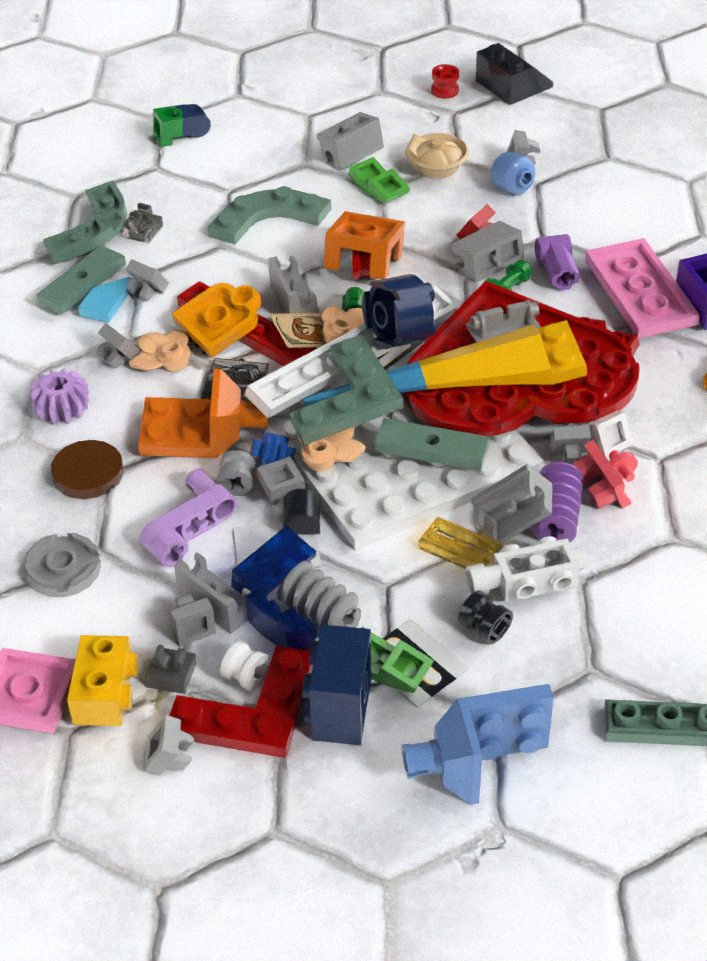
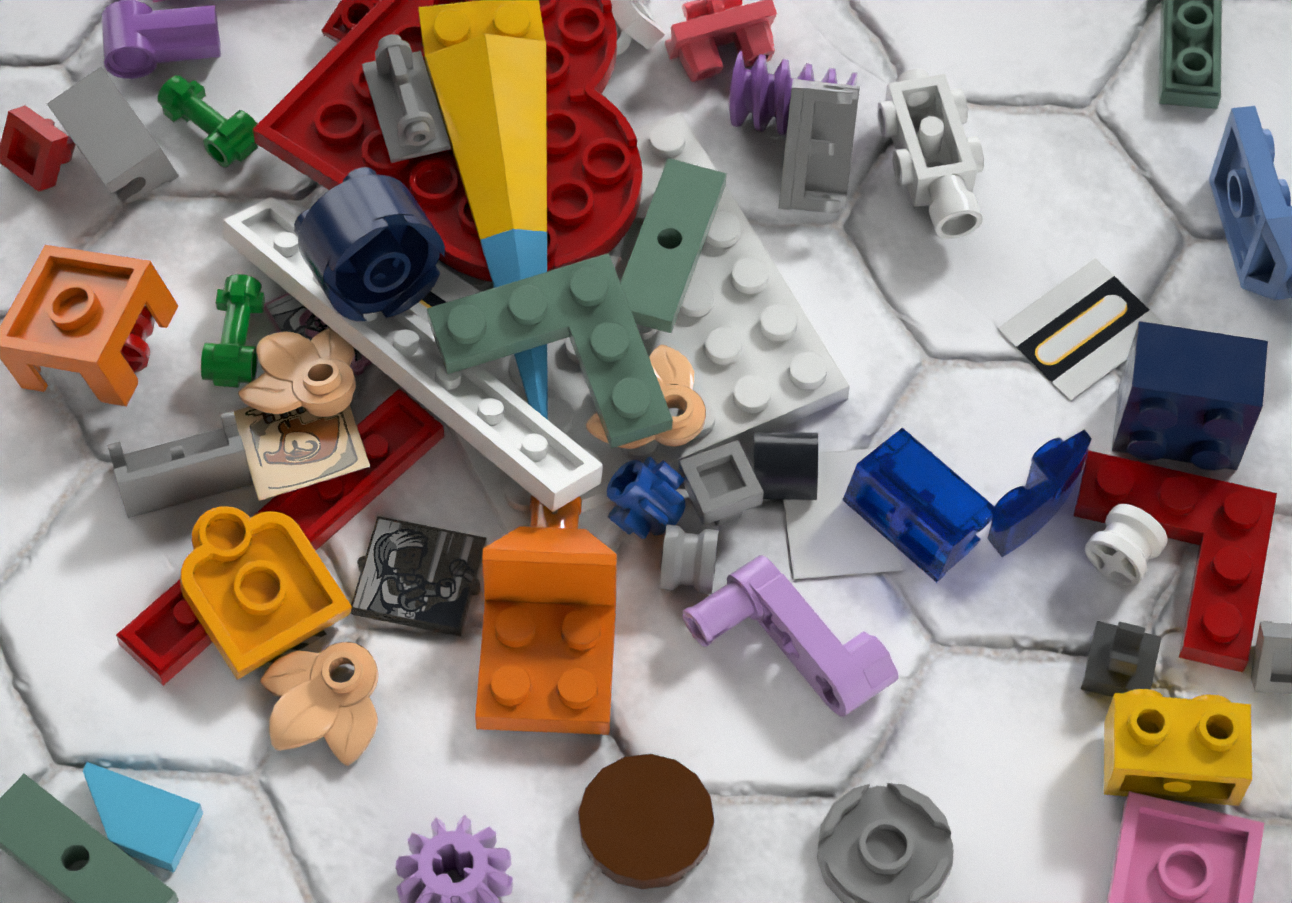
camera: 90 degrees left, 15 degrees up
light grey tile [96,323,142,369] -> none
light grey tile [125,259,169,301] -> none
light grey tile [170,593,216,647] -> none
light grey hinge [174,553,259,634] -> none
light grey piece [277,561,361,630] -> none
bright green slope [362,626,434,693] -> none
clear yellow tile [419,517,503,569] -> none
black wheel [458,590,513,644] -> none
light grey tile [549,425,591,464] -> none

